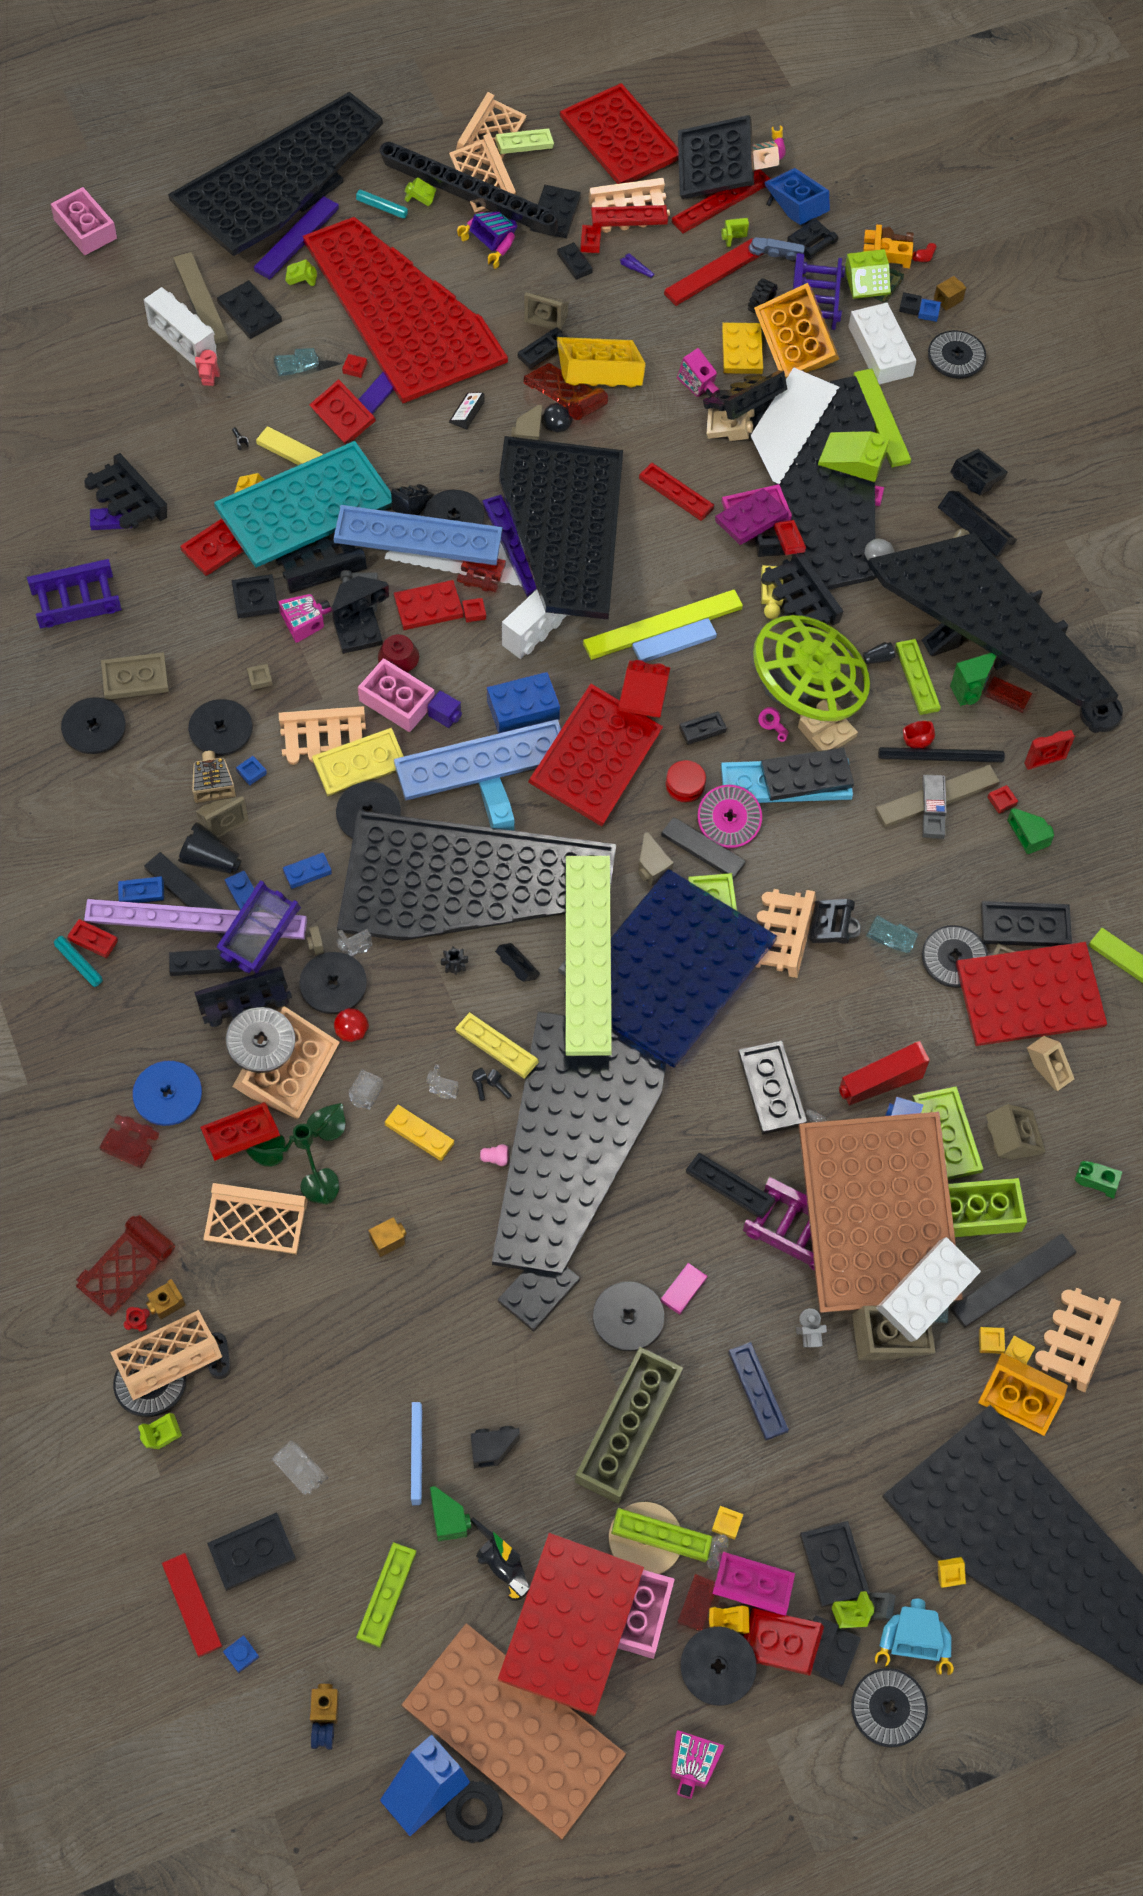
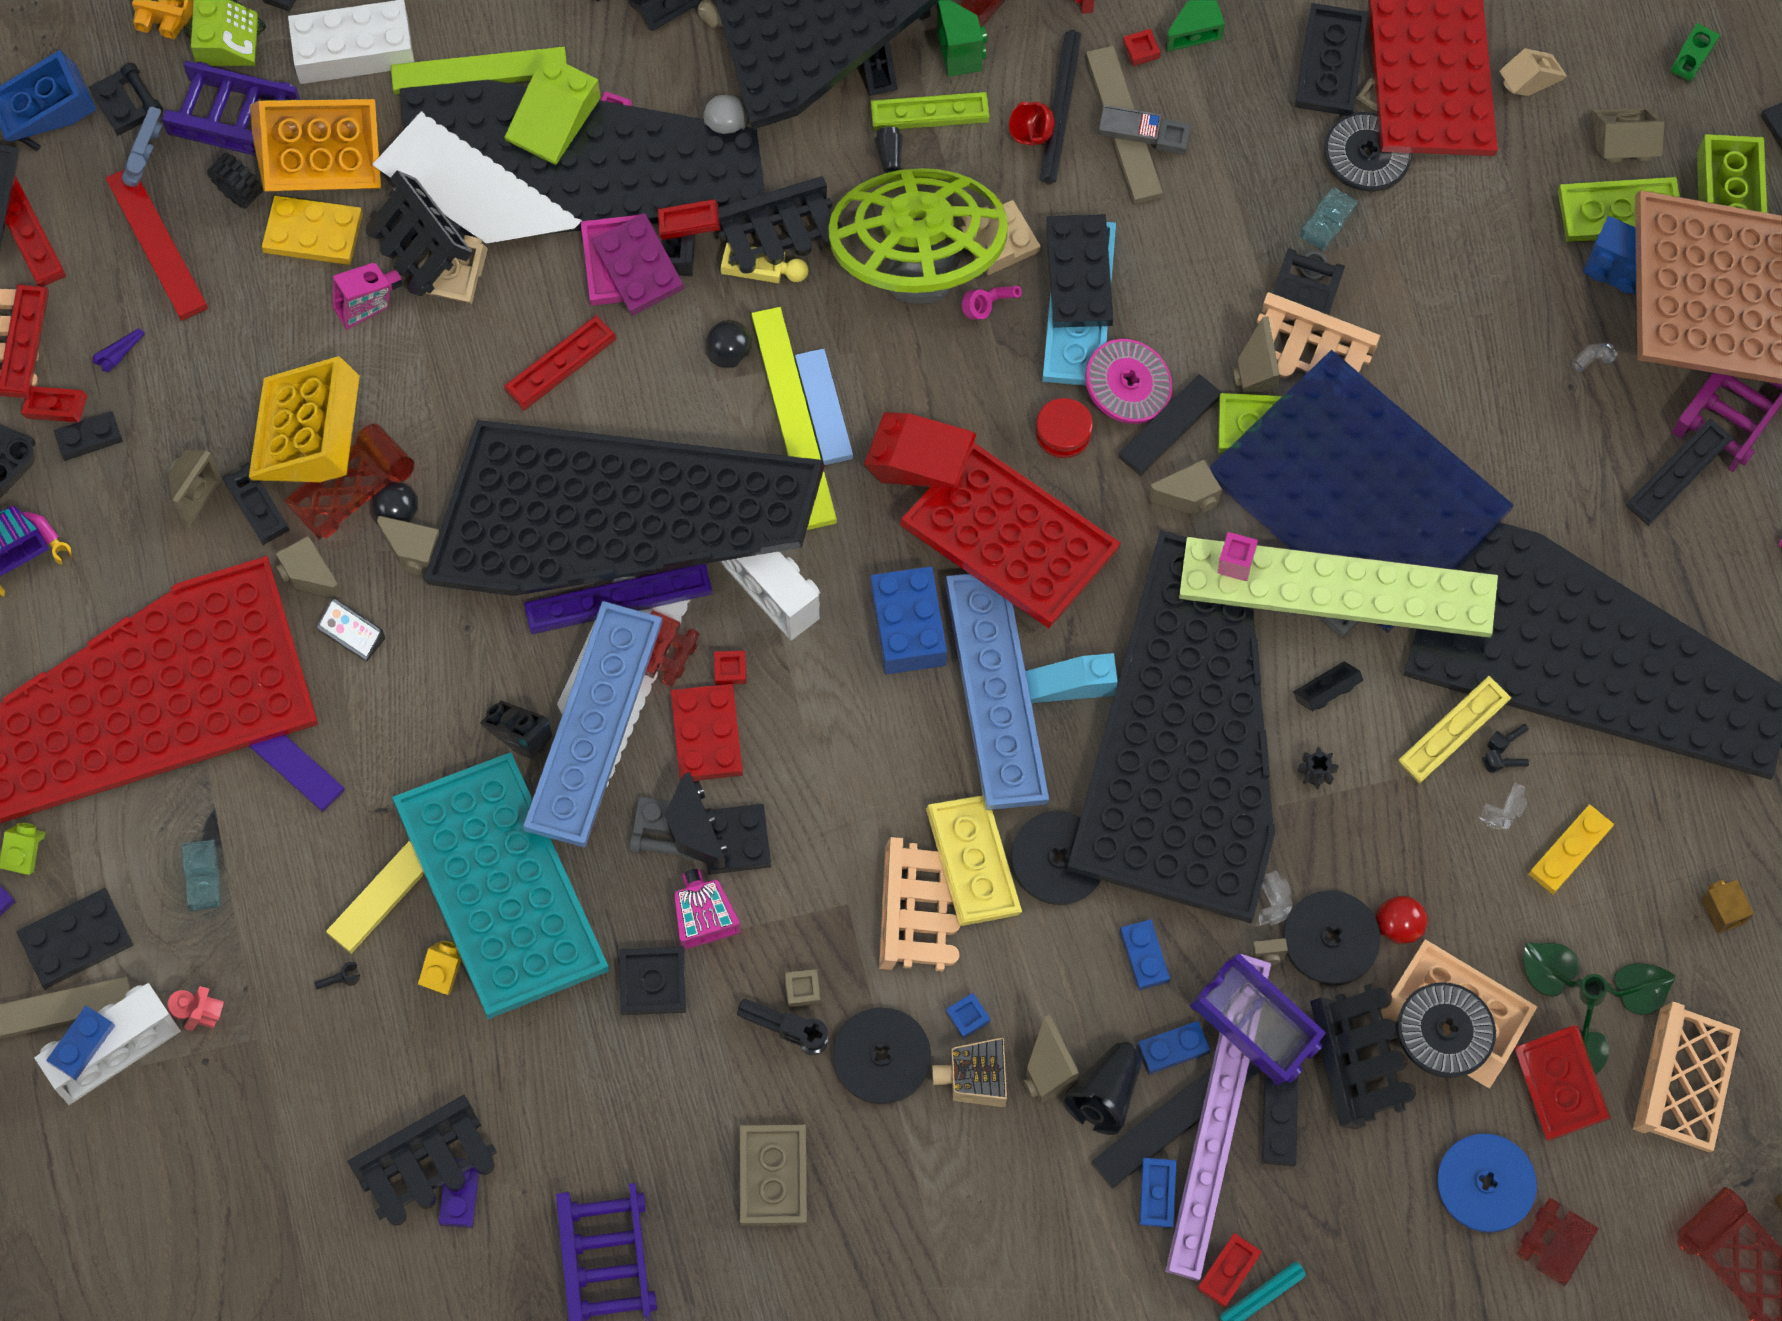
camera: 80 degrees left, 5 degrees up
black piece [61,697,126,754] -> none
red plate [180,518,244,576] -> none
black fence [276,537,367,594] -> none
red plate [309,379,376,445] -> none
red plate [342,354,367,378] -> none
clear brick [349,1069,383,1110] -> none
bright pink brick [358,658,435,732] -> none
dark red cone [378,634,419,673] -> none
black piece [424,489,484,524] -> none
dark purple brick [428,691,462,728] -> none
bright pink piece [480,1144,509,1166] -> none
black plate [679,711,727,745] -> none
lime bracket [721,218,749,247] -> none
plate [738,1041,807,1135] -> none
red slope [839,1041,930,1106] -> none
none -> blue plate [46,1006,115,1081]
none -> dark tan slope [275,536,342,599]
none -> black hair [705,320,752,368]
none -> black connector [737,999,828,1055]
none -> dark pink panel [1217,532,1258,581]
none -> dark tan slope [1233,316,1280,394]

